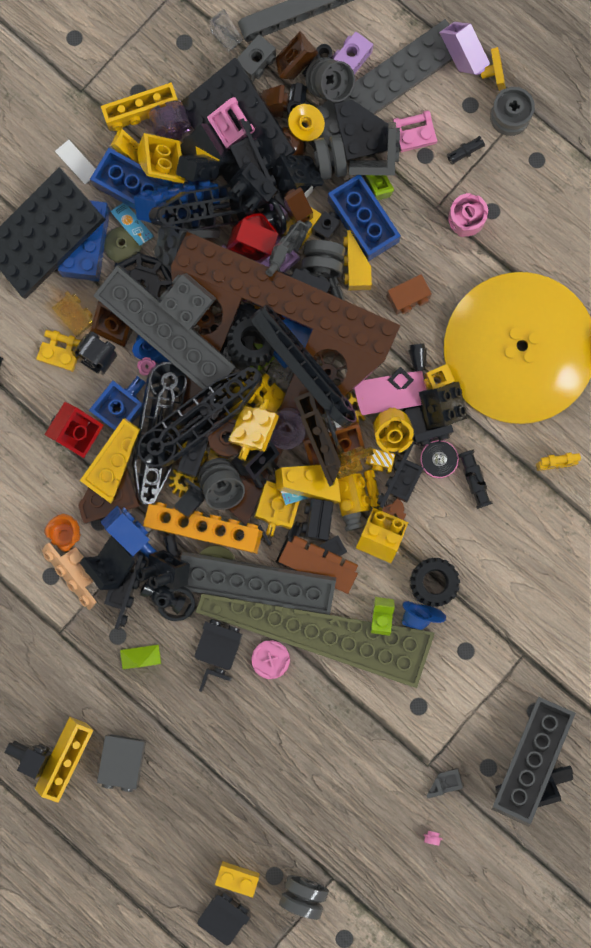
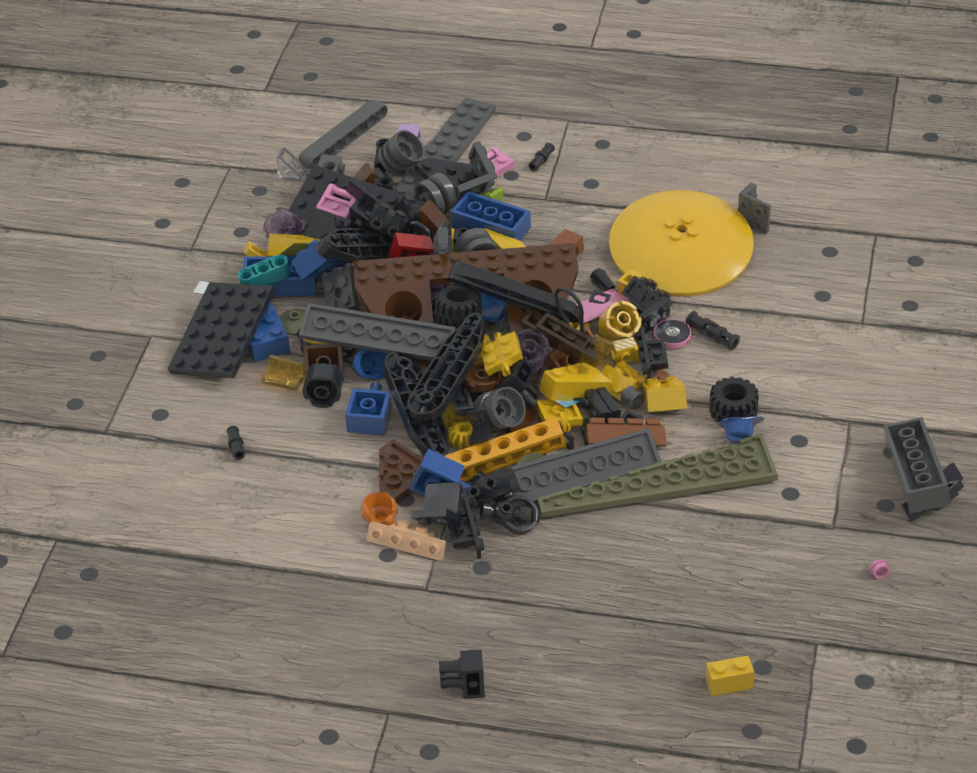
camera: 30 degrees left, 40 degrees down
yellow brick [35,717,94,803] -> none
yellow plate [36,330,81,372] -> none
red piece [45,402,104,458] -> none
yellow wing [80,418,141,503] -> none
dark grey brick [97,734,146,792] -> none
yellow brick [101,82,180,131] -> none
medium azure sticker [110,203,154,246] -> none
lime slope [120,645,161,669] -> none
bright pink plate [137,357,156,376] -> none
dark grey brick [159,273,216,330] -> none
black bracket [195,619,243,670] -> none
black bracket [197,890,251,946] -> none
black bracket [199,667,232,692] -> none
bright pink tile [251,640,290,679] -> none
reddish brown slope [276,31,318,80] -> none
dark grey wheel [279,875,329,920] -> none
yellow dish [288,104,325,142] -> none
lime slope [371,597,395,636] -> none
dark grey slope [427,768,464,799] -> none
lavender brick [439,22,490,75] -> none
bright pink brick [448,193,488,237] -> none
yellow tile [481,47,506,91] -> none
dark grey wheel [490,87,535,136] -> none
yellow plate [536,452,581,471] -> none
none -> teal beam [237,255,290,285]

